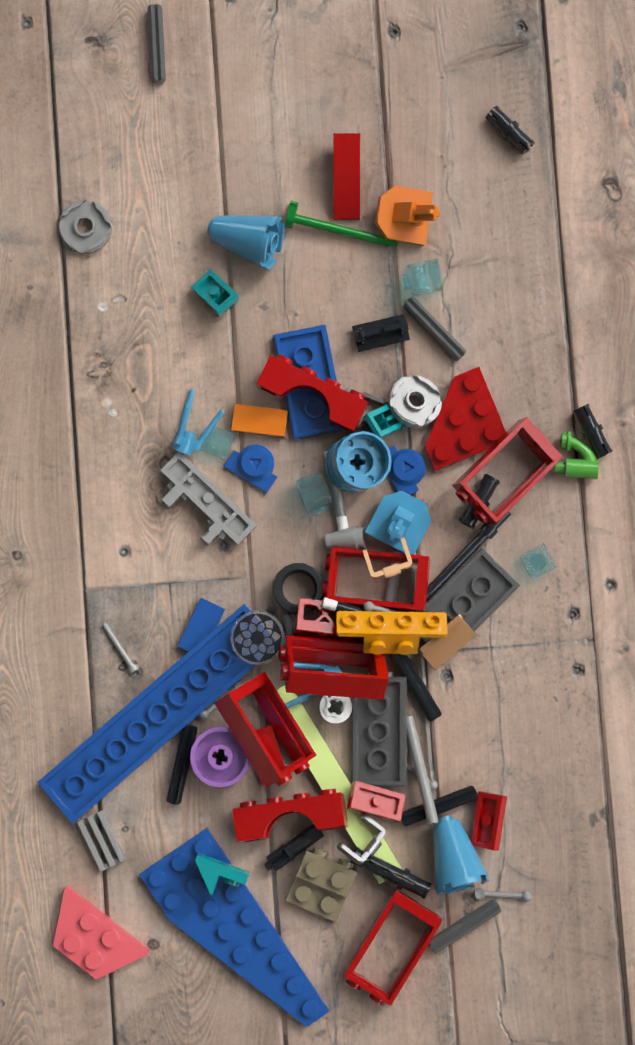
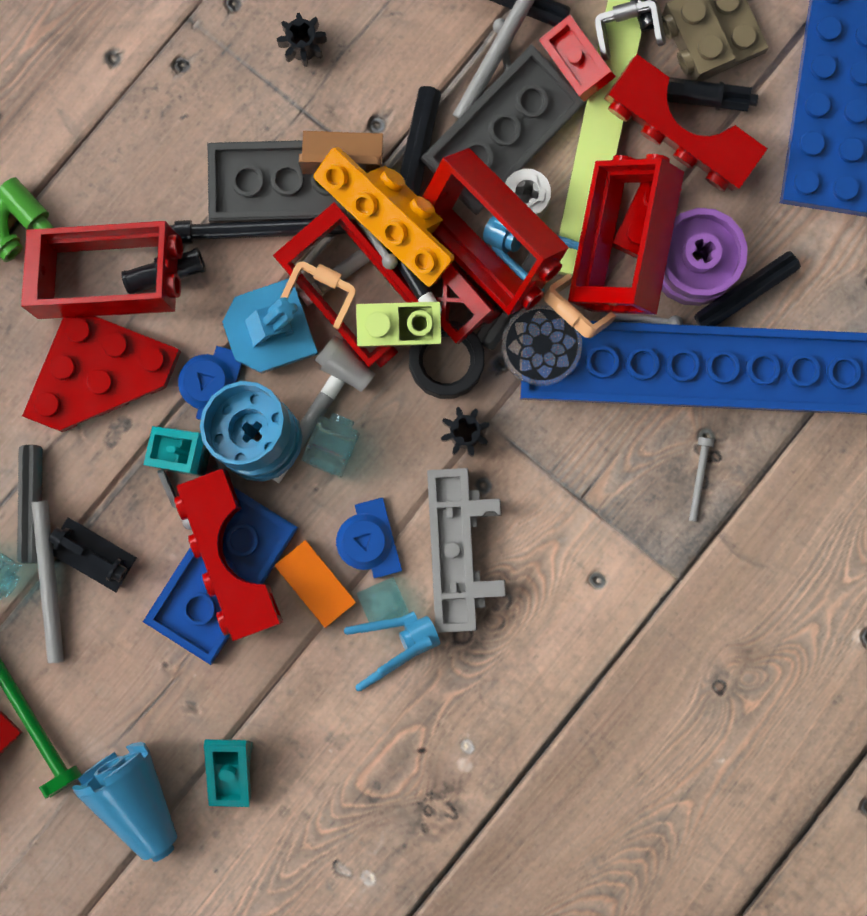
camera: 140 degrees left, 0 degrees up
blue tile [178,598,225,652] -> none
teal slope [195,853,250,896] -> none
tile [388,375,442,428] -> none
clear light blue plate [519,543,557,580] -> none
none -> light grey bar [31,500,64,663]
none -> black gear [277,13,327,67]
none -> yellowish green slope [356,302,441,347]
none -> black gear [441,407,490,457]
none -> light nougat piece [544,273,616,338]

